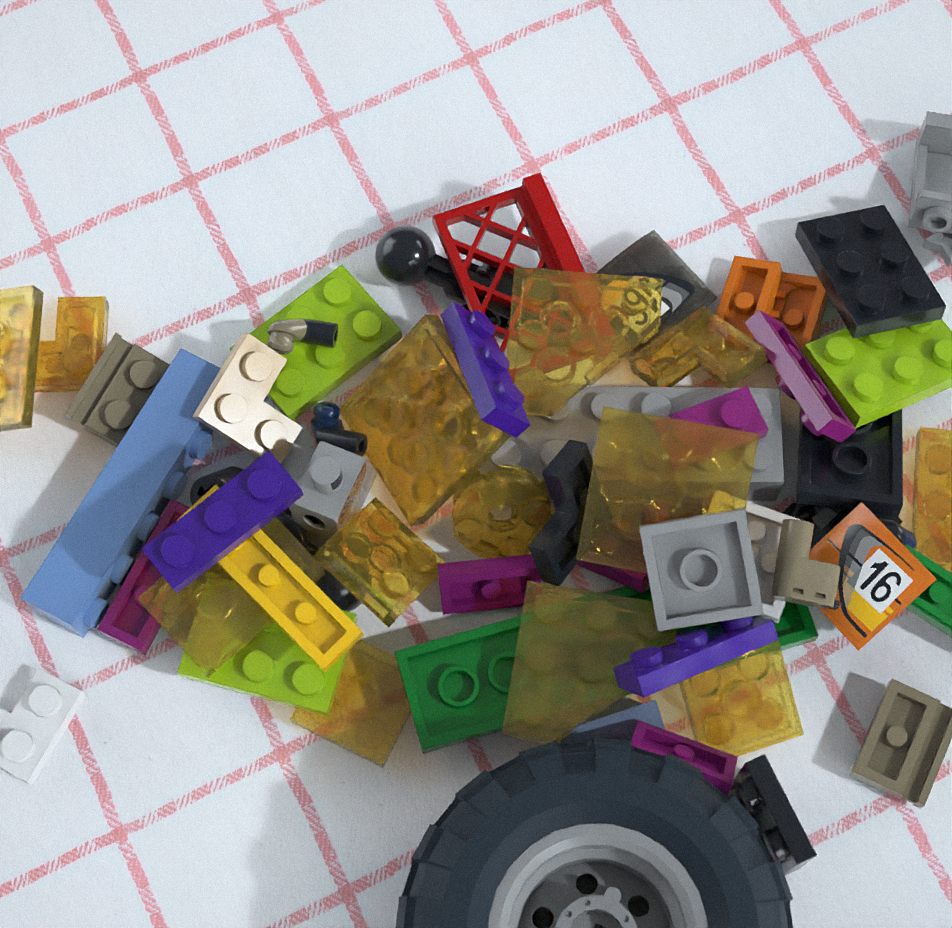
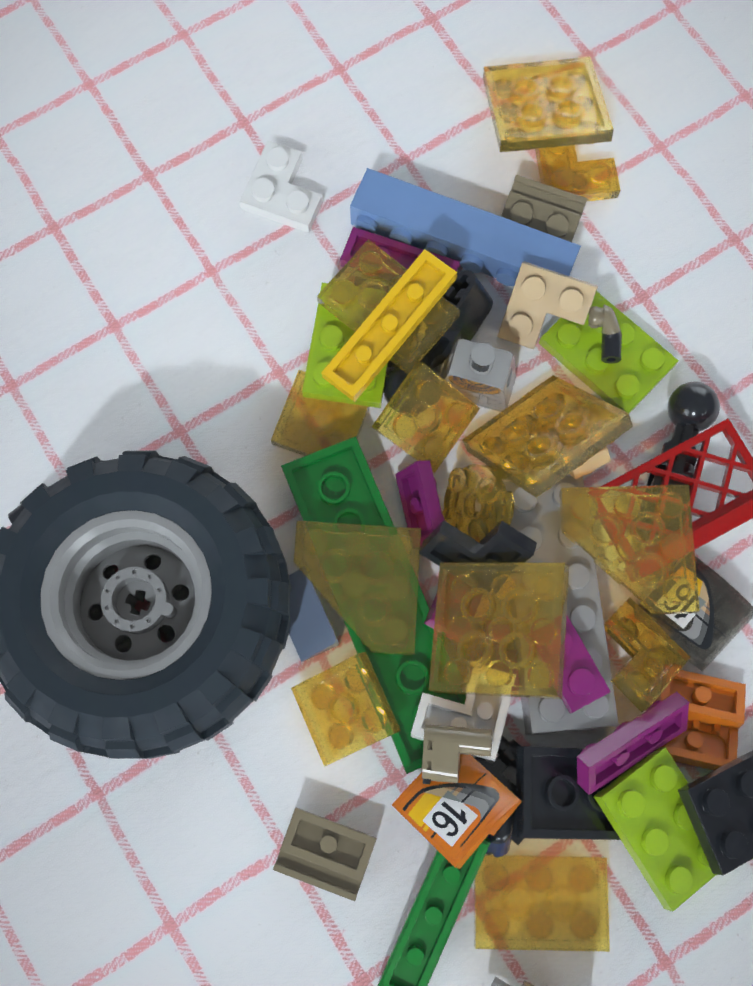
camera: 80 degrees right, 5 degrees up
dark purple plate [141,451,304,594] -> none
arm [311,402,368,457] -> none
dark purple plate [440,302,530,438] -> none
dark purple plate [613,616,778,698] -> none
magenta plate [630,720,738,796] -> none
light grey plate [639,508,764,631] -> none
black plate [731,754,817,875] -> none

